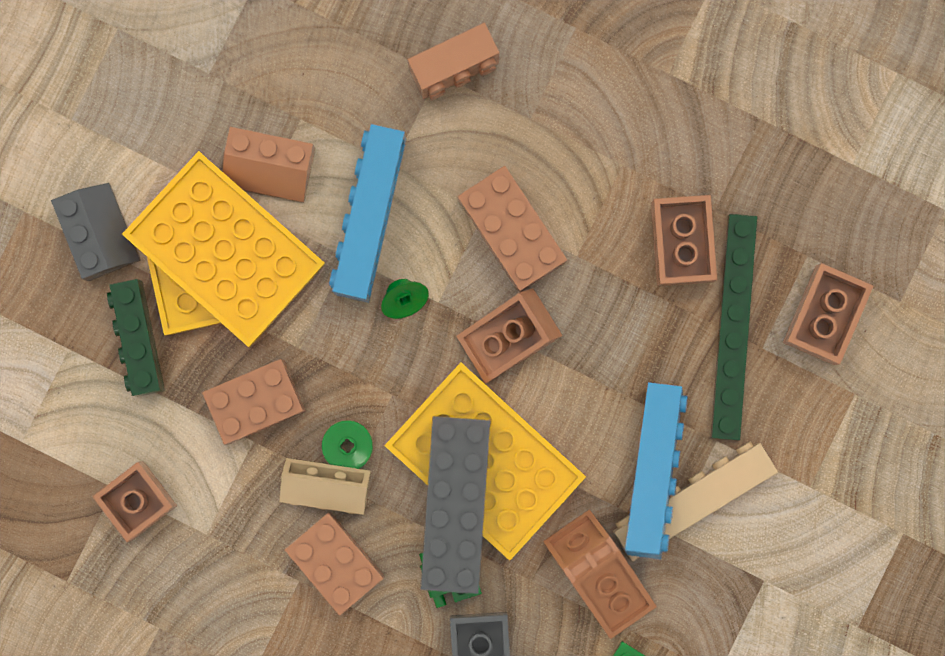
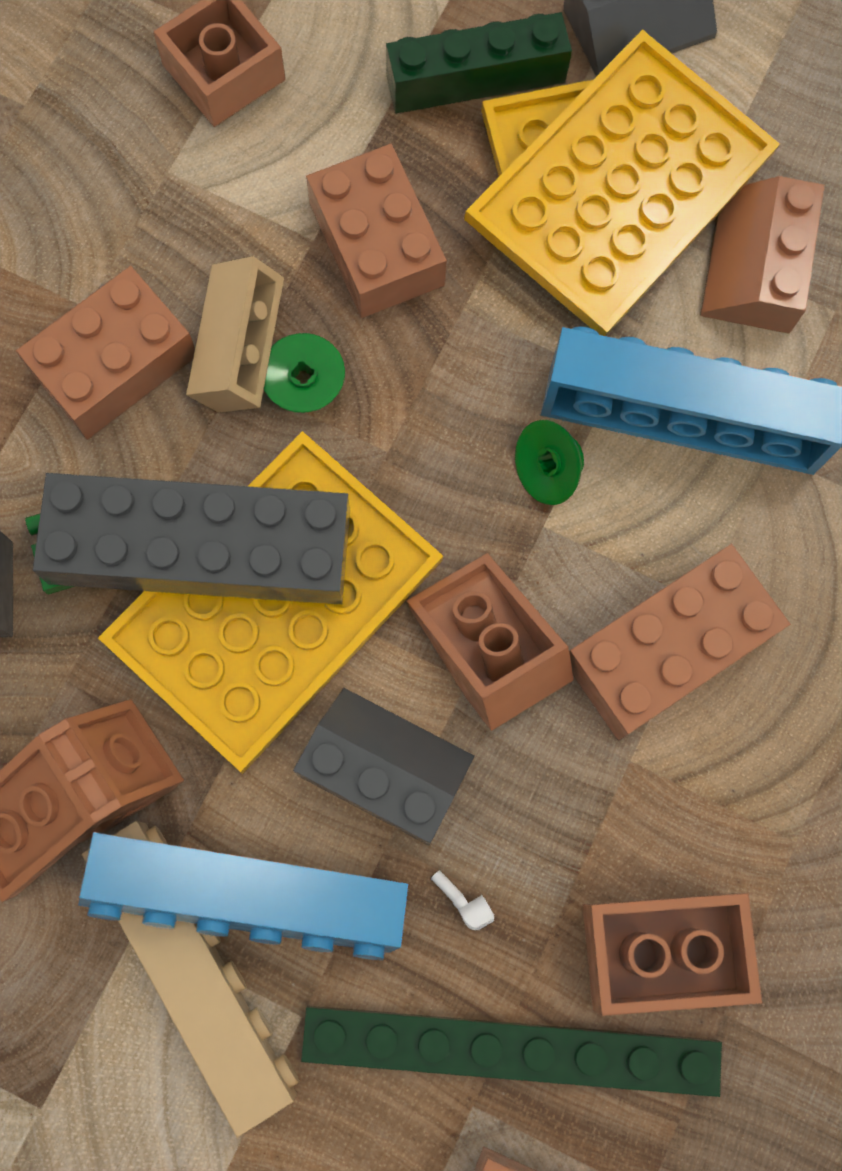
camera: 85 degrees right, 10 degrees down
none -> dark grey slope [293,688,475,845]
none -> white hand [431,870,494,930]

